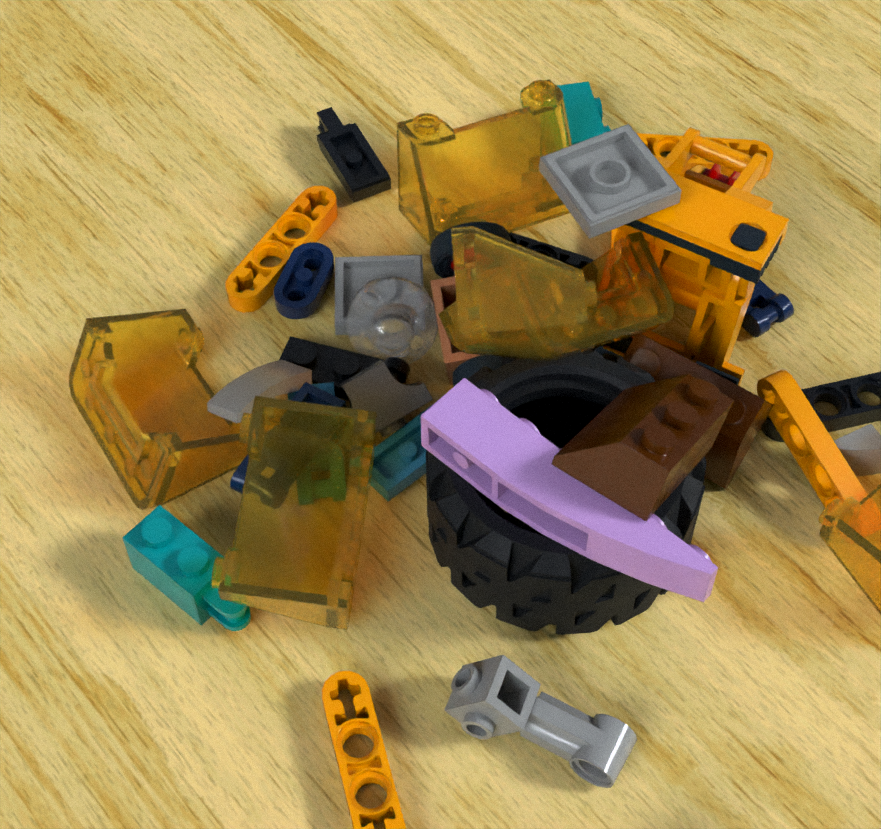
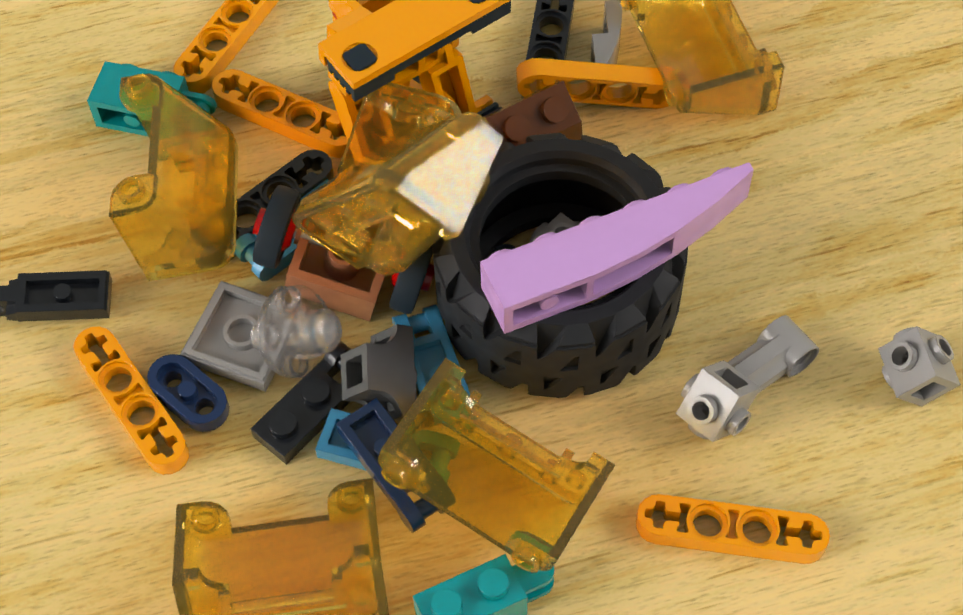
camera: 65 degrees left, 5 degrees up
light grey slope [207,360,312,423] -> none
light grey plate [539,124,682,239] -> none
reddish brown slope [551,374,734,522] -> none

